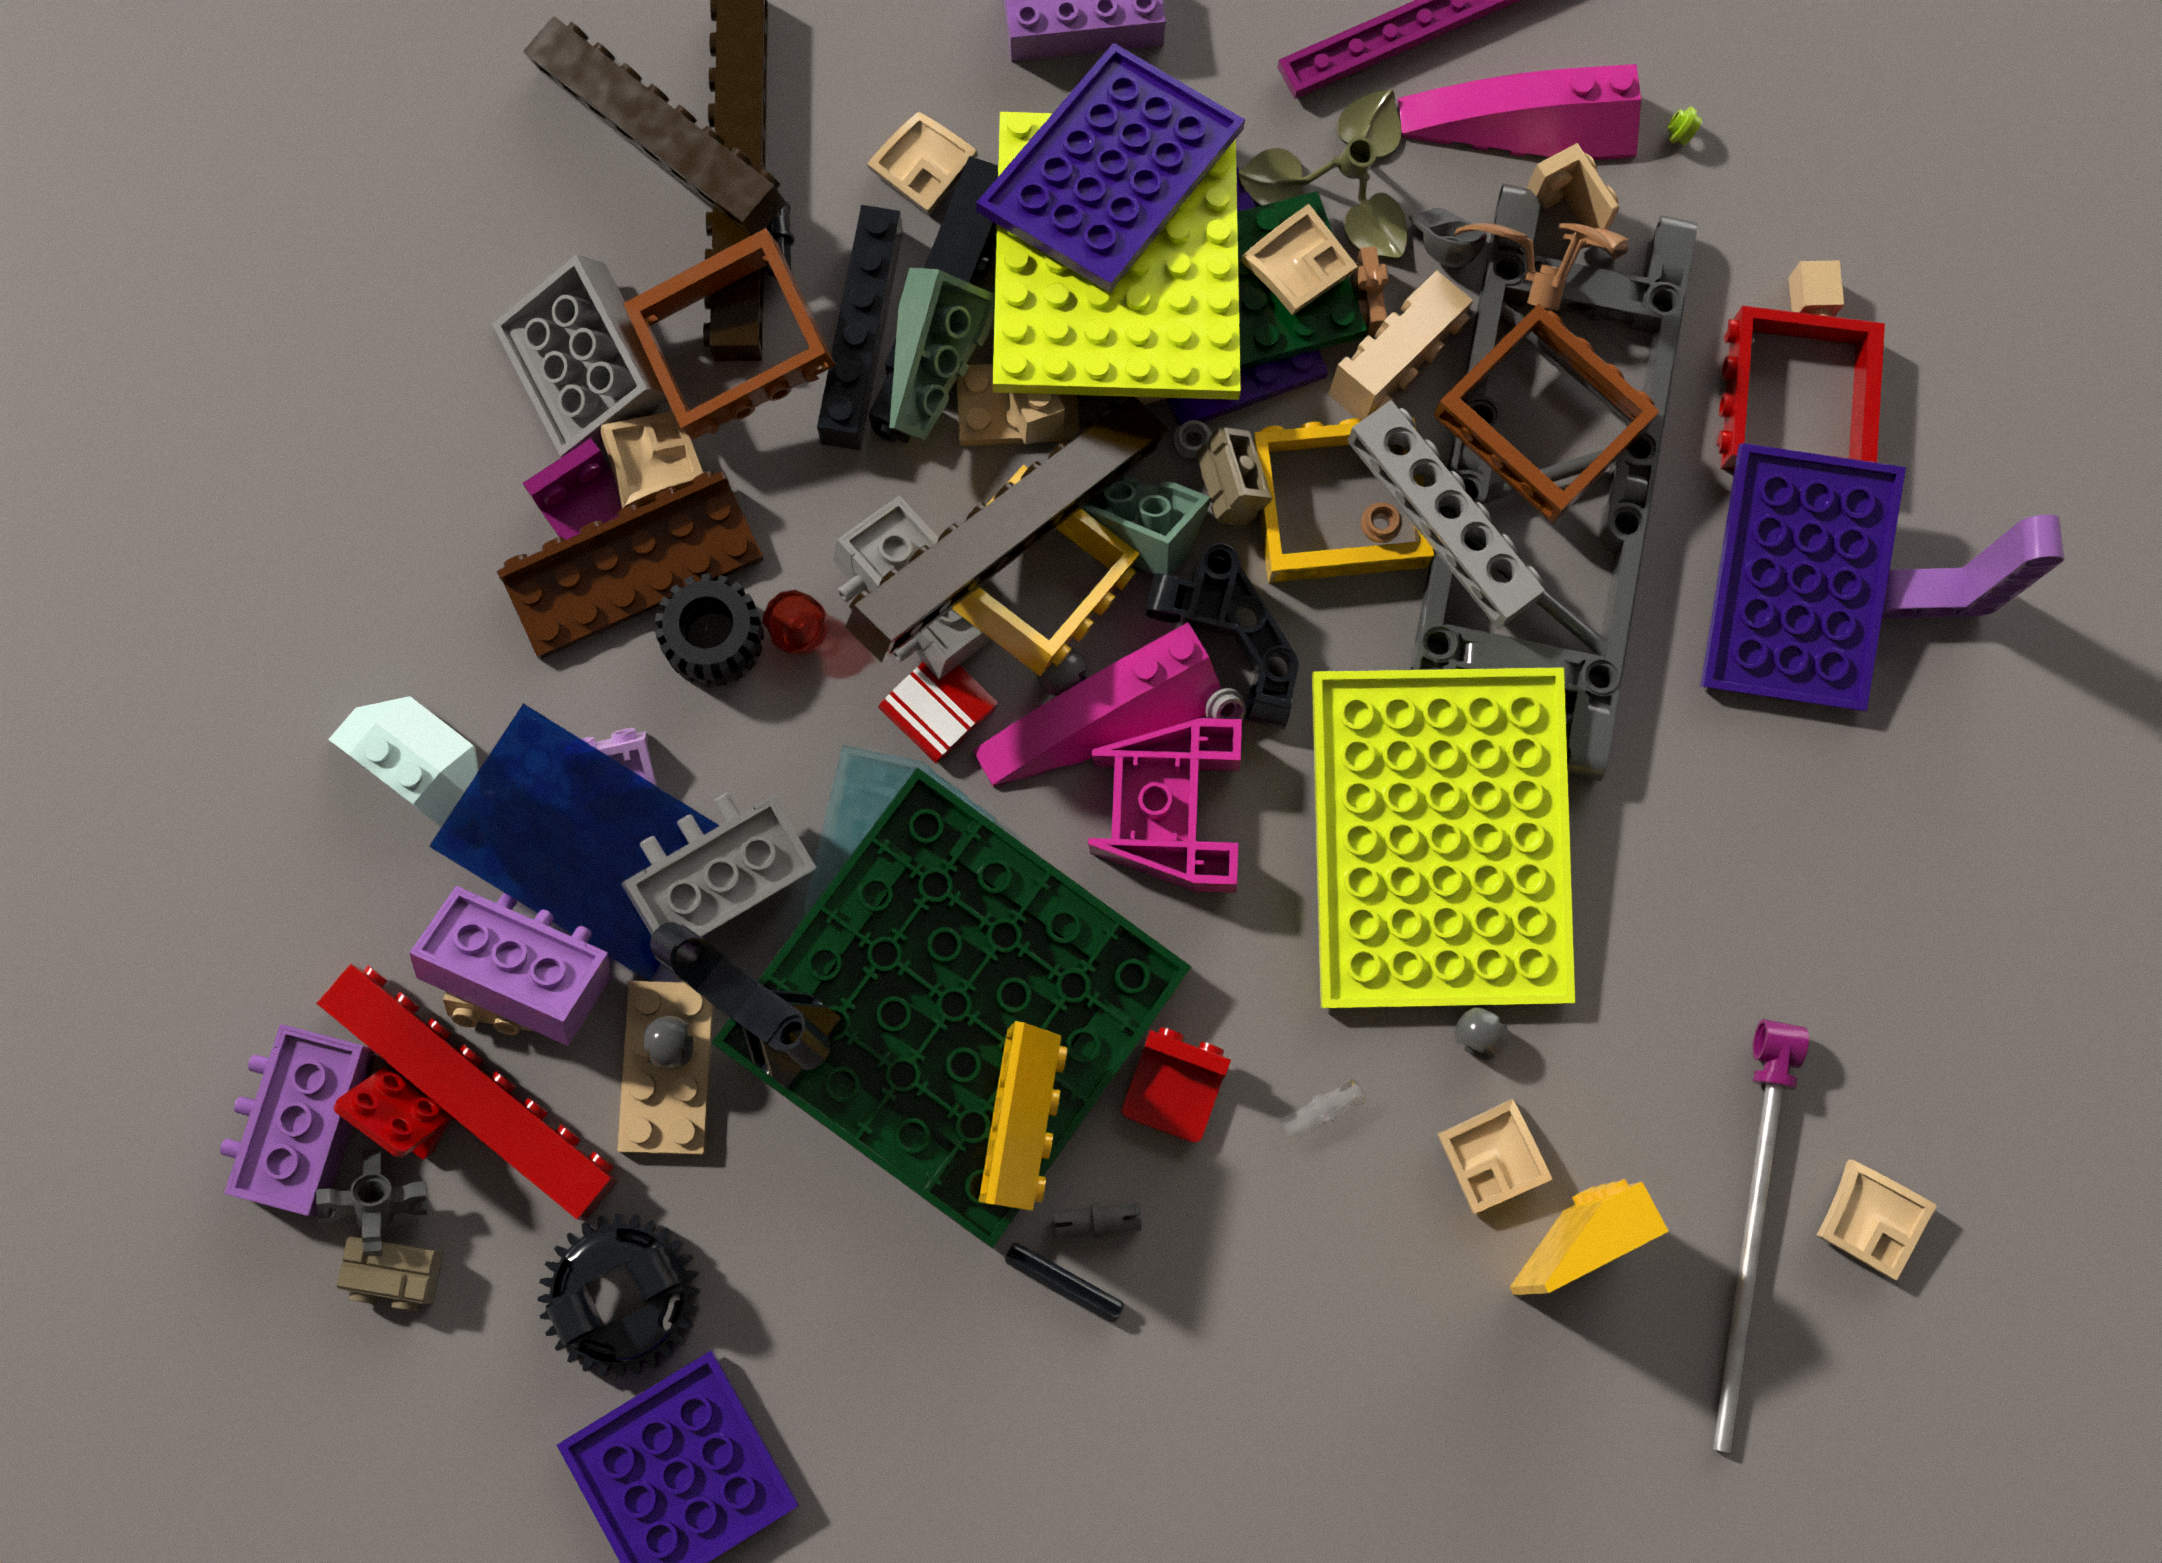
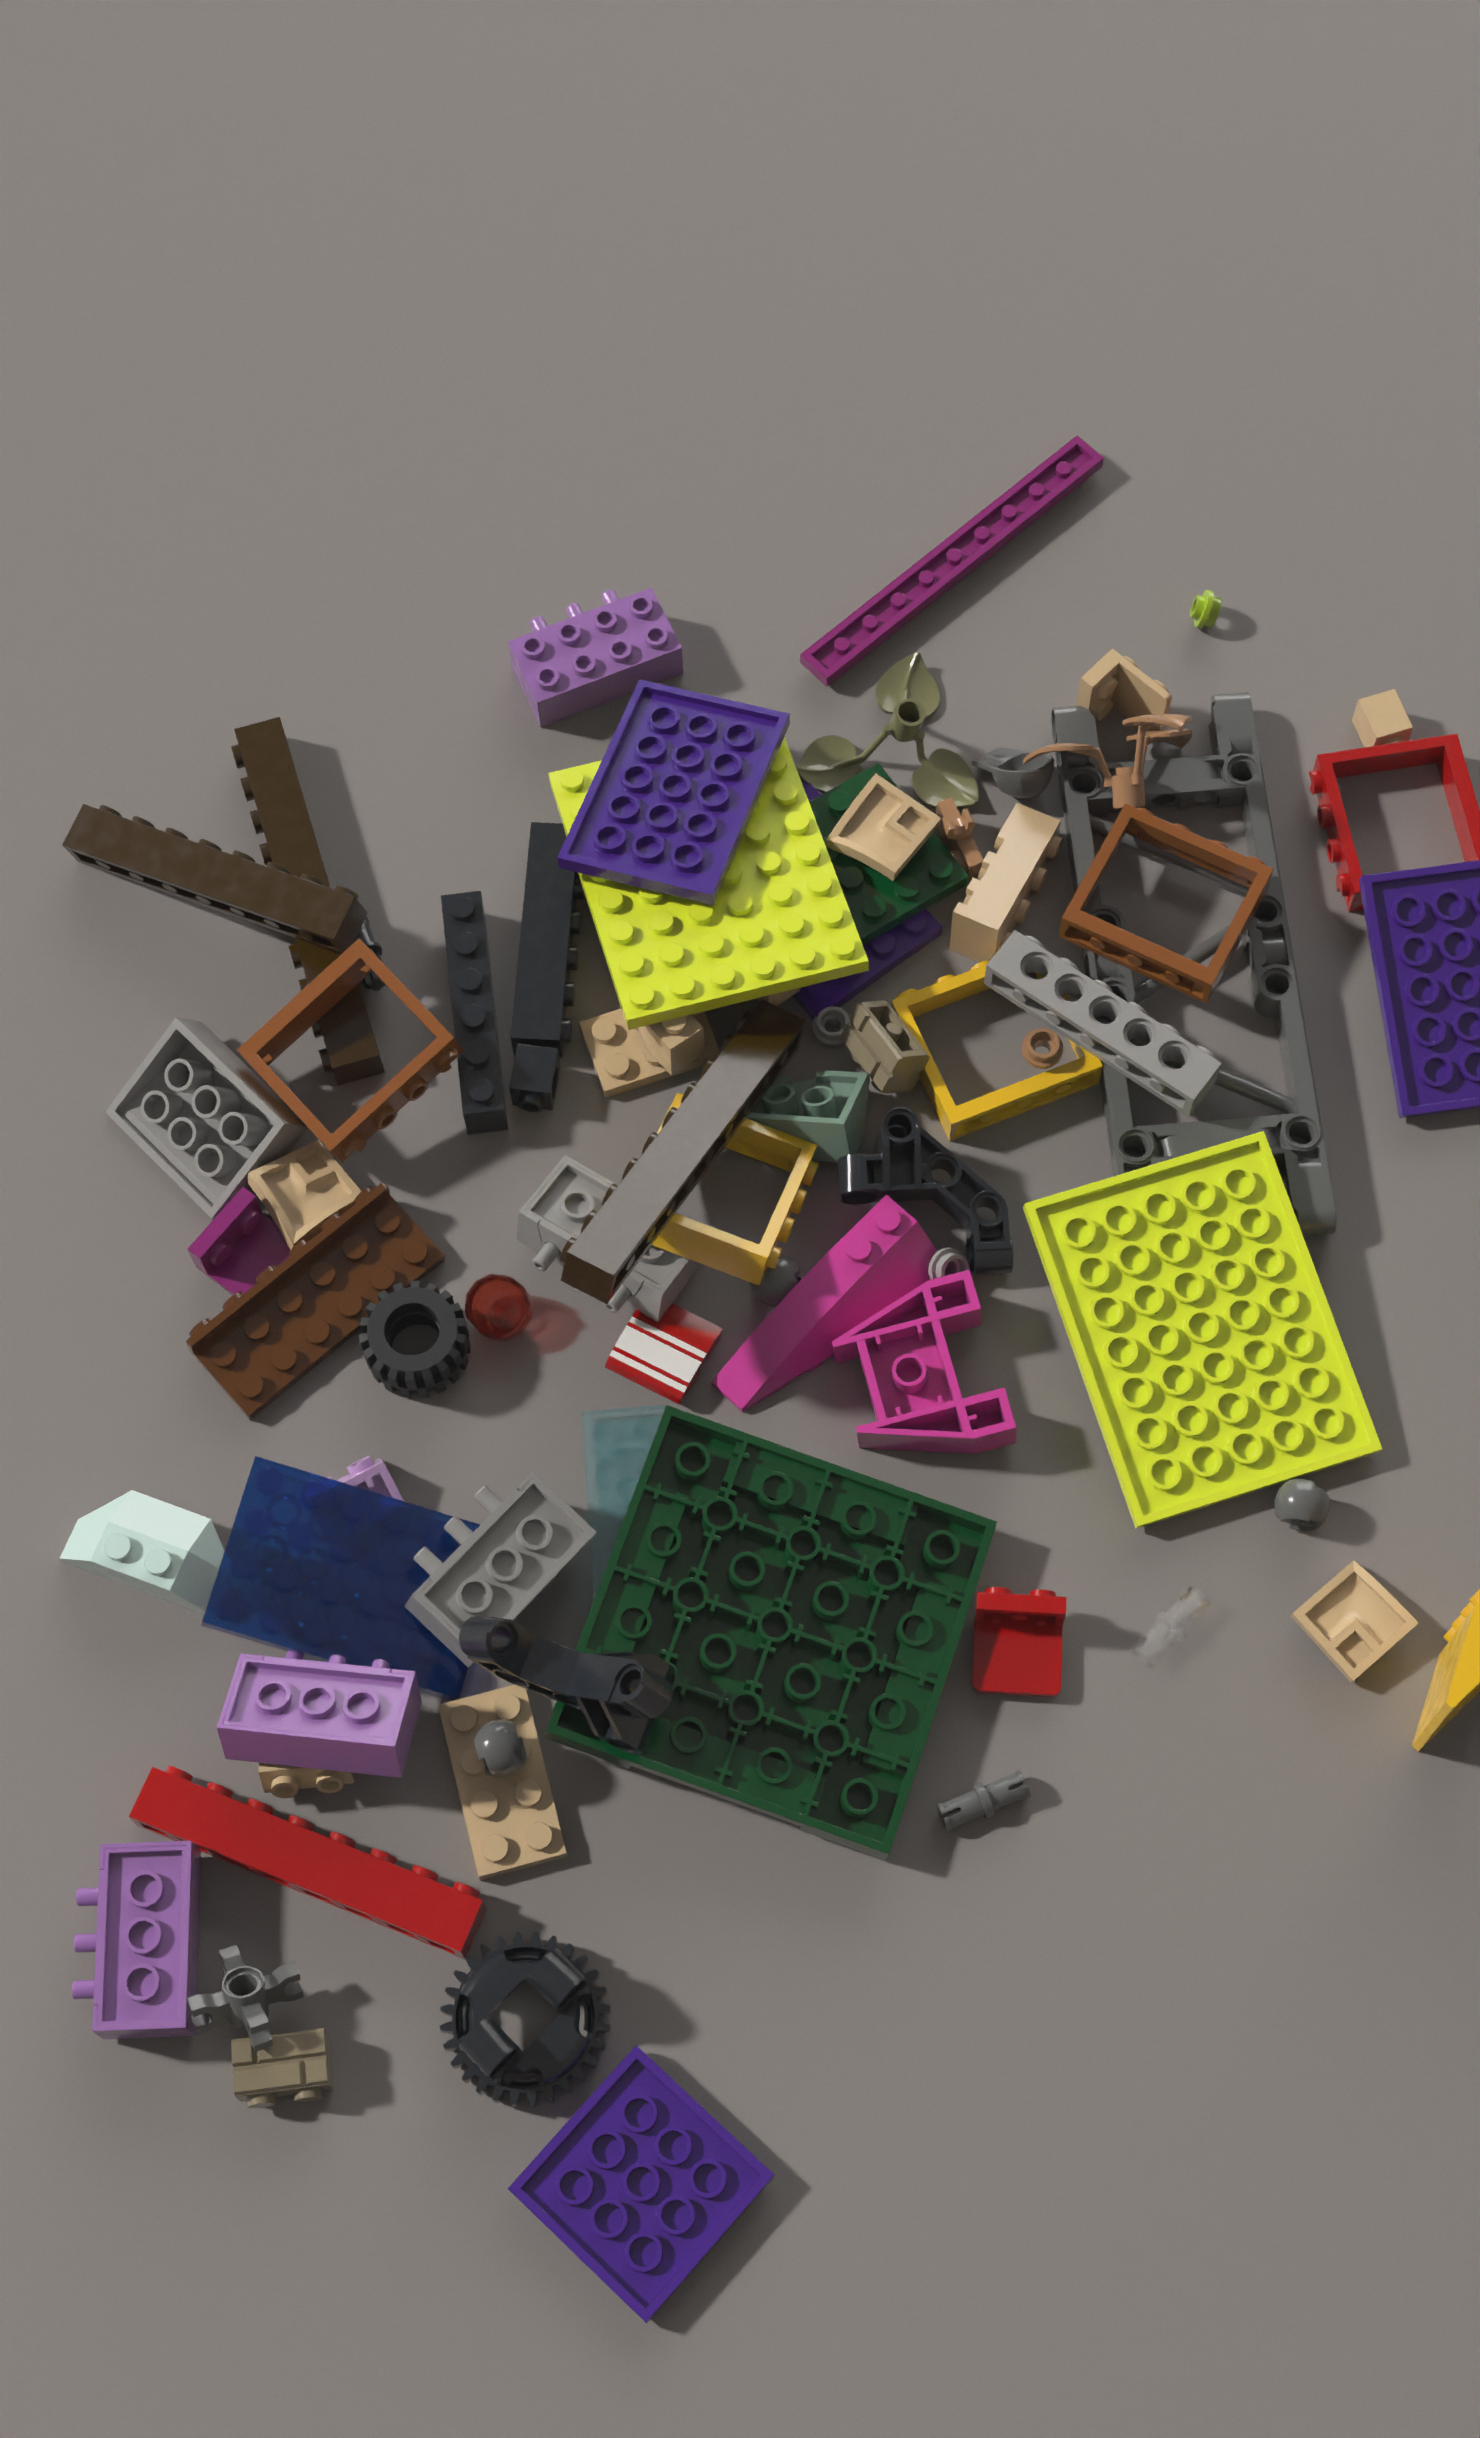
camera: 10 degrees left, 10 degrees down
red bracket [333,1066,452,1160] -> none
tan plate [867,112,978,216] -> none
sand green wedge [889,268,995,440] -> none
yellow slope [978,1021,1067,1211] -> none
black axle [1005,1243,1124,1322] -> none
dark pink wedge [1397,64,1641,160] -> none

